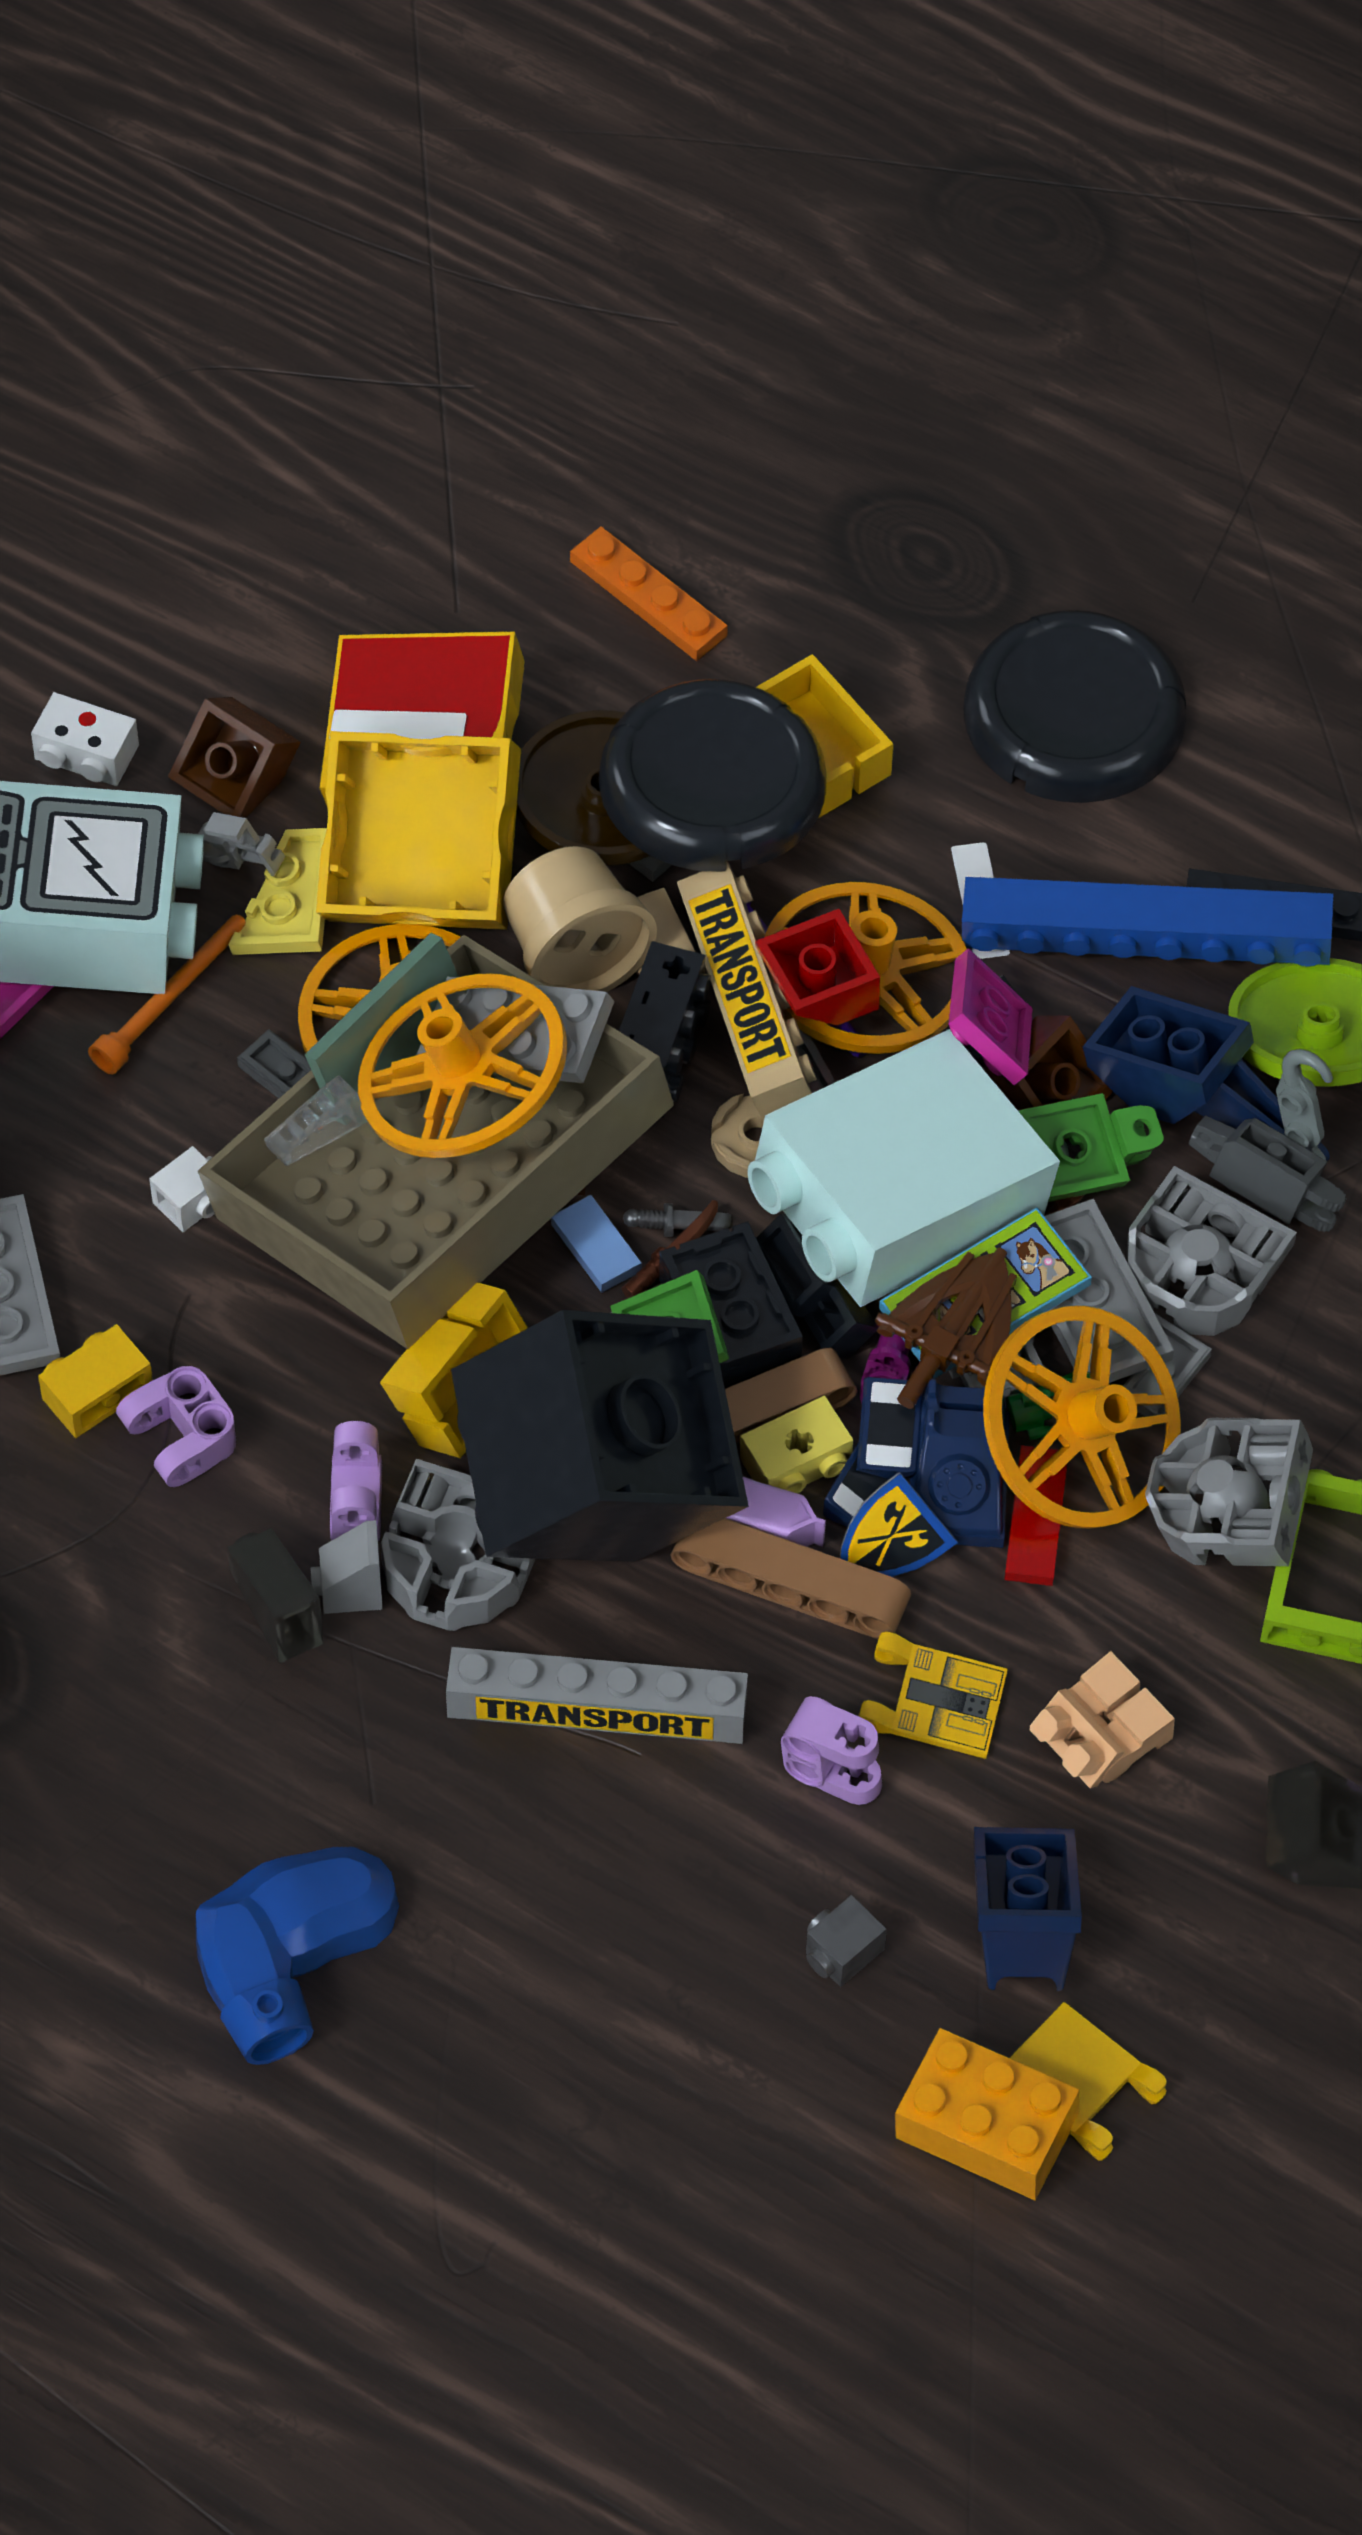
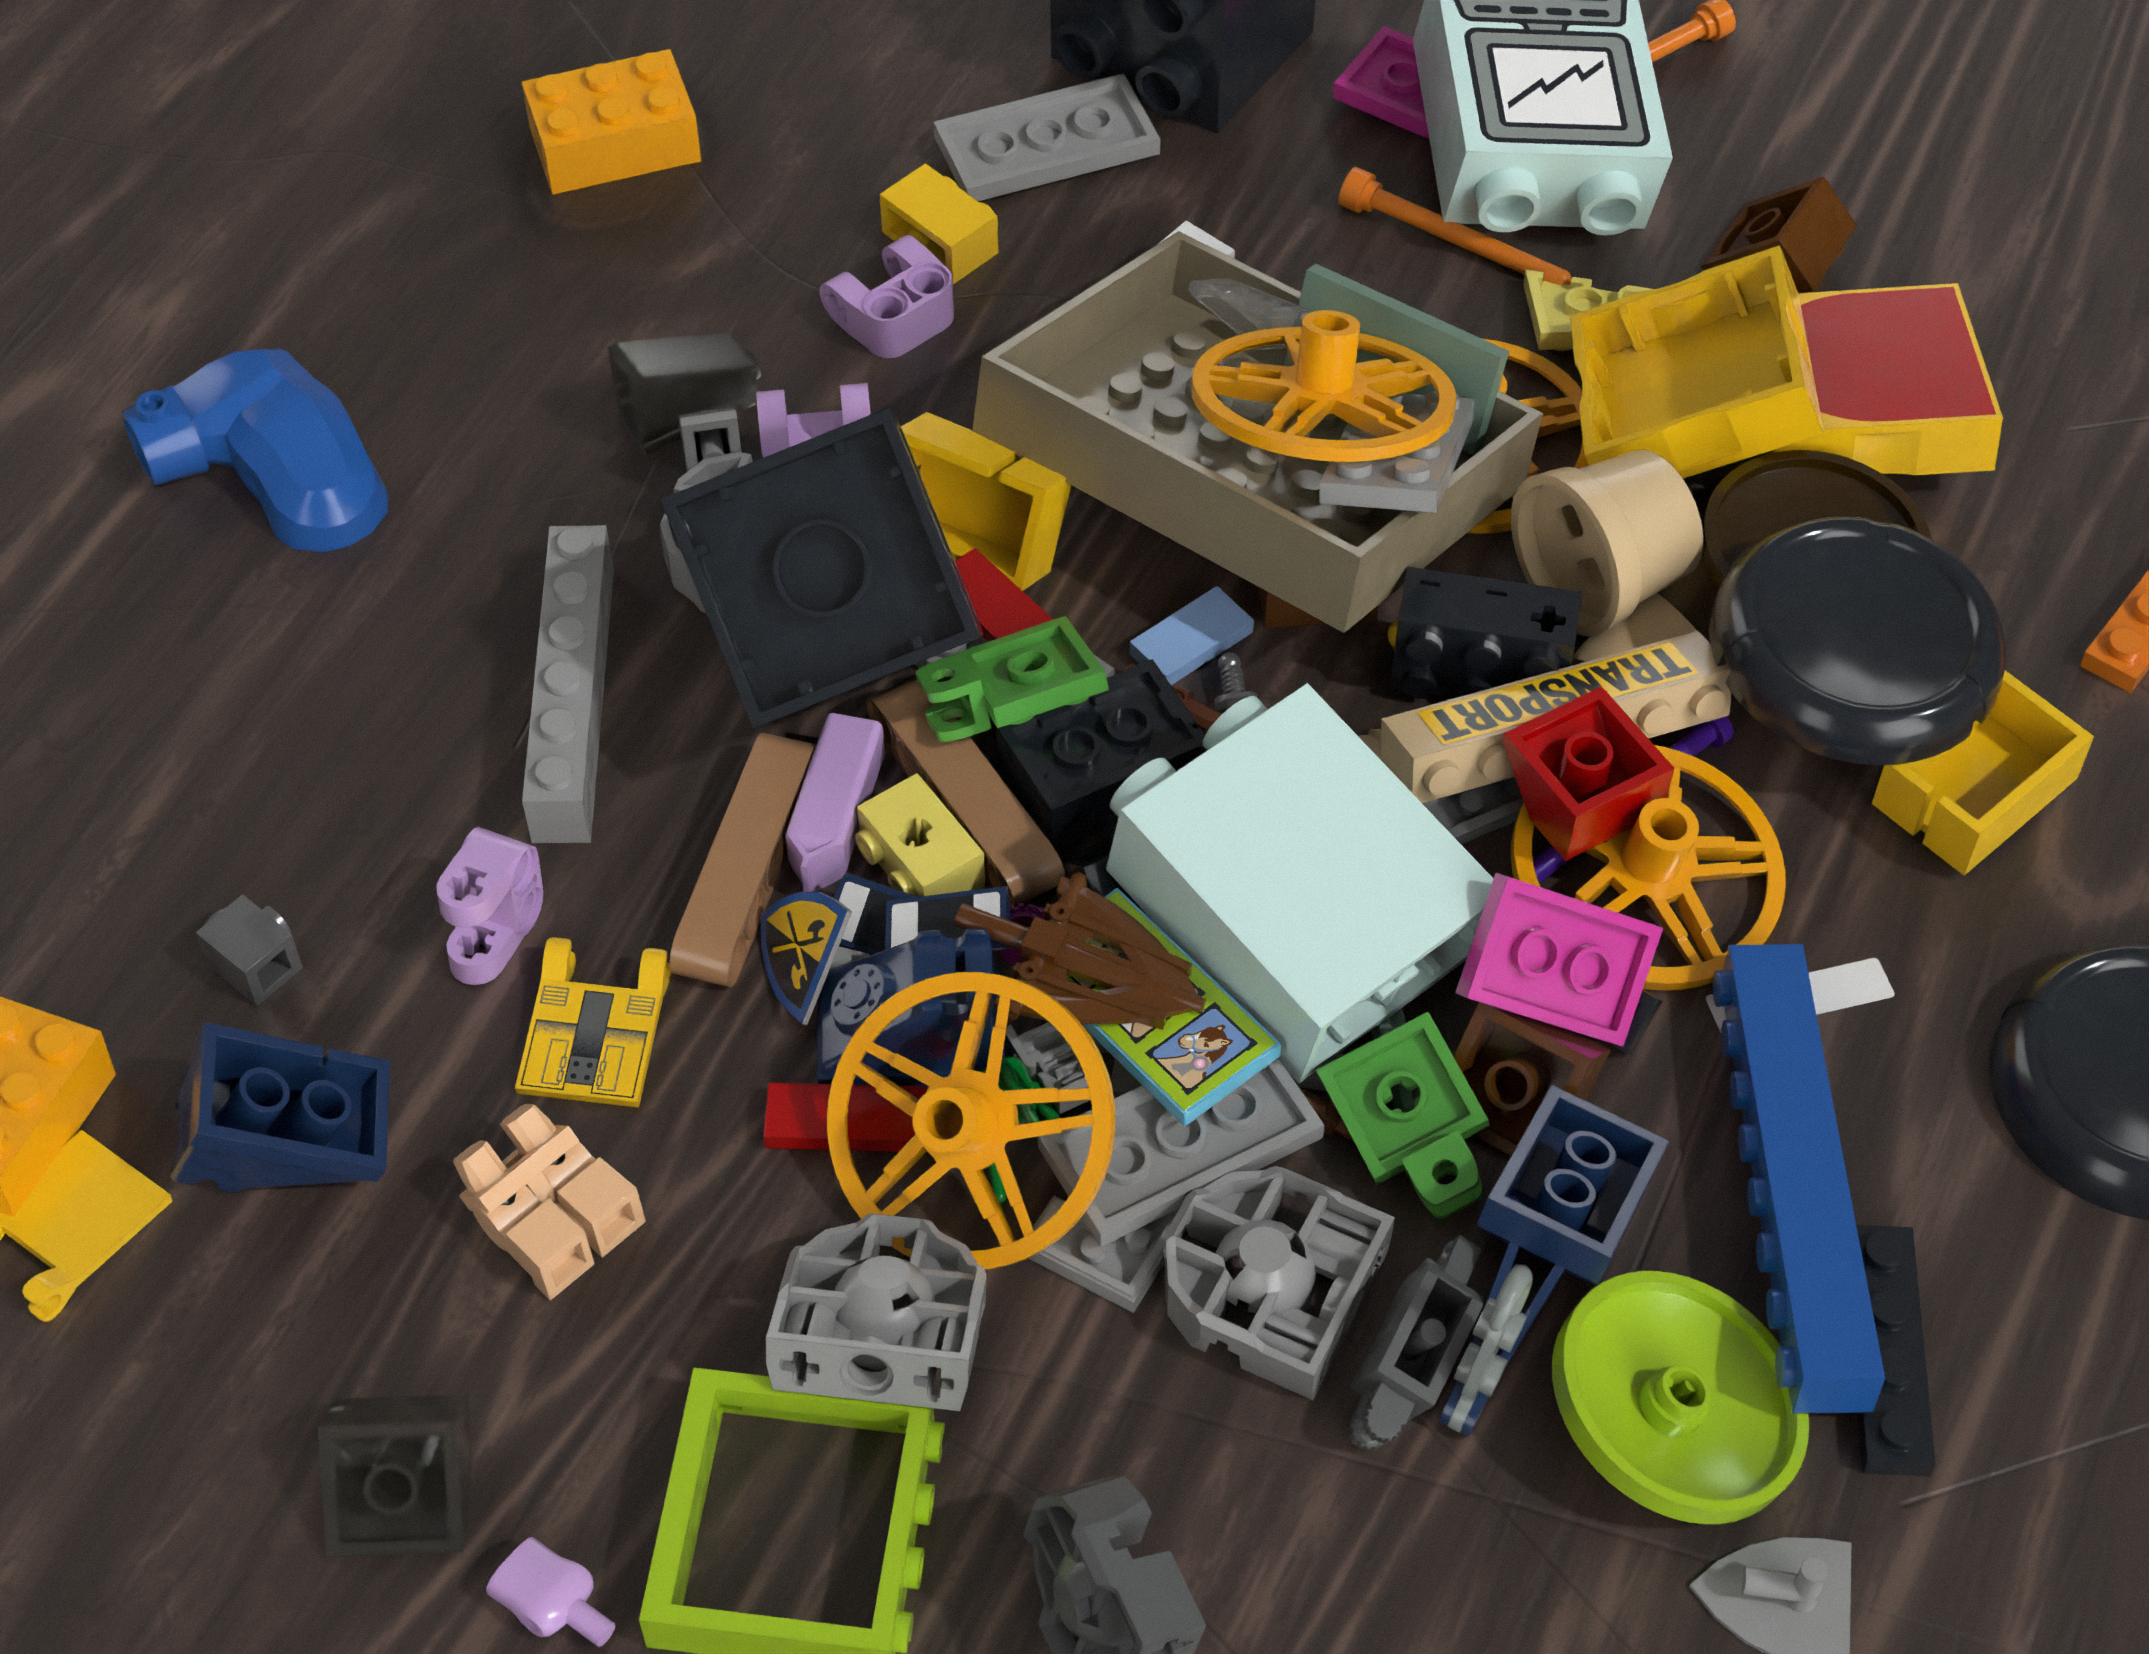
camera: 85 degrees right, 5 degrees down
white brick [31,692,139,786] -> none
light grey piece [198,812,285,876] -> none
white sticker [329,710,467,739] -> none

